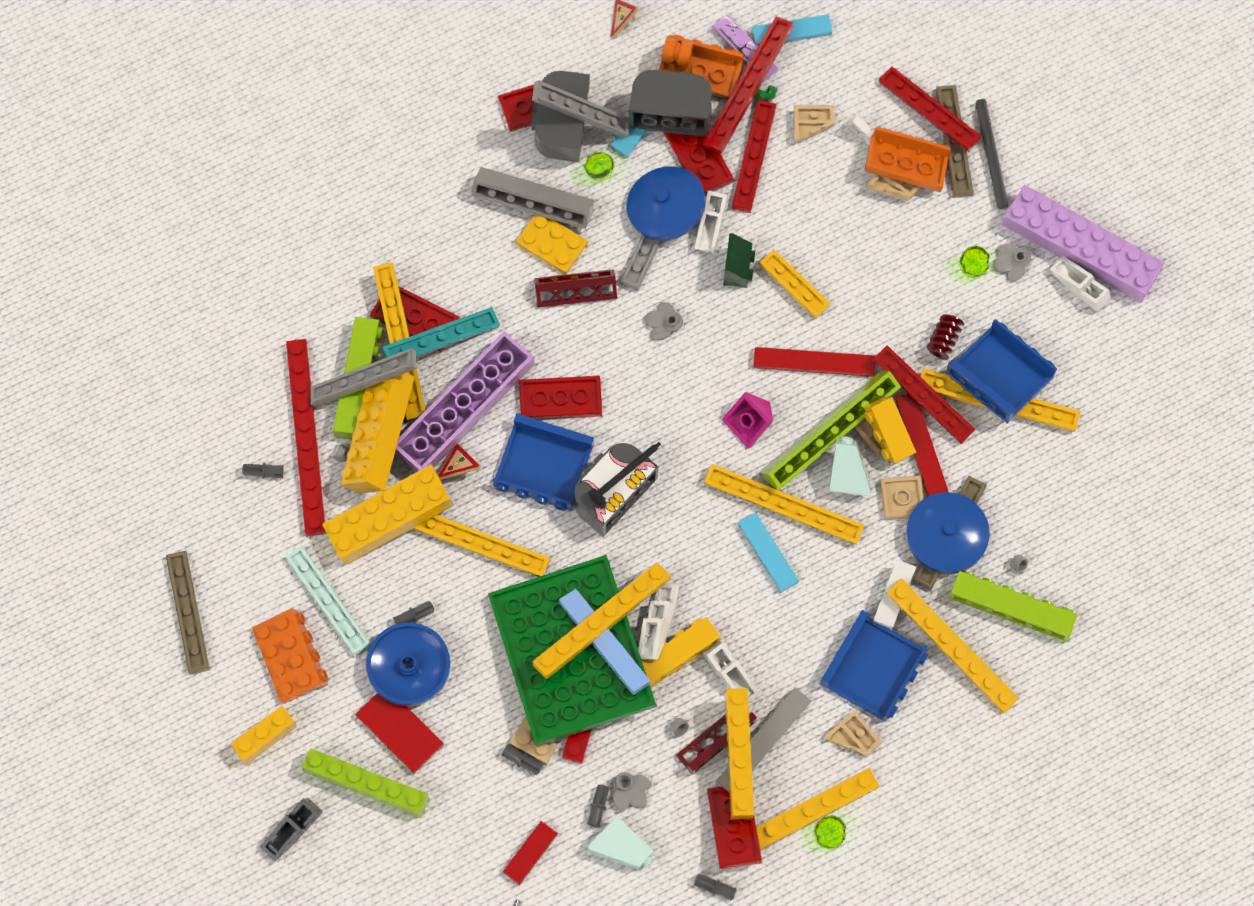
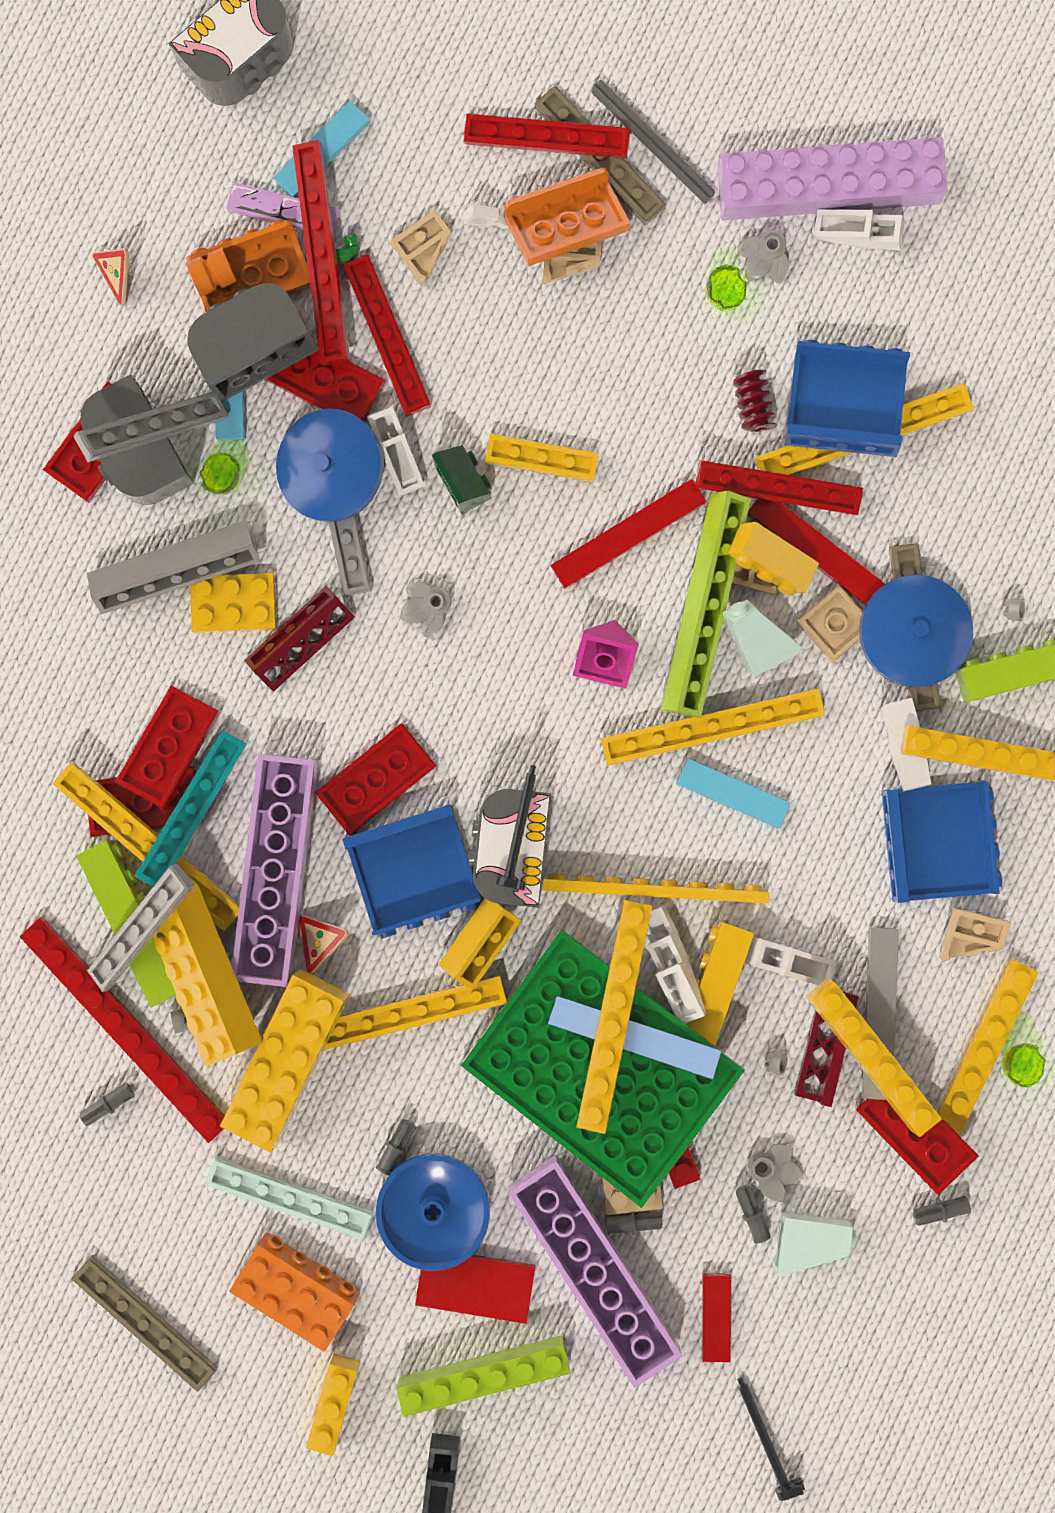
camera: 30 degrees left, 15 degrees up
none -> red tile [115,686,221,809]
none -> yellow brick [438,898,522,990]
none -> lavender brick [508,1154,682,1388]
none -> yellow plate [542,873,770,903]

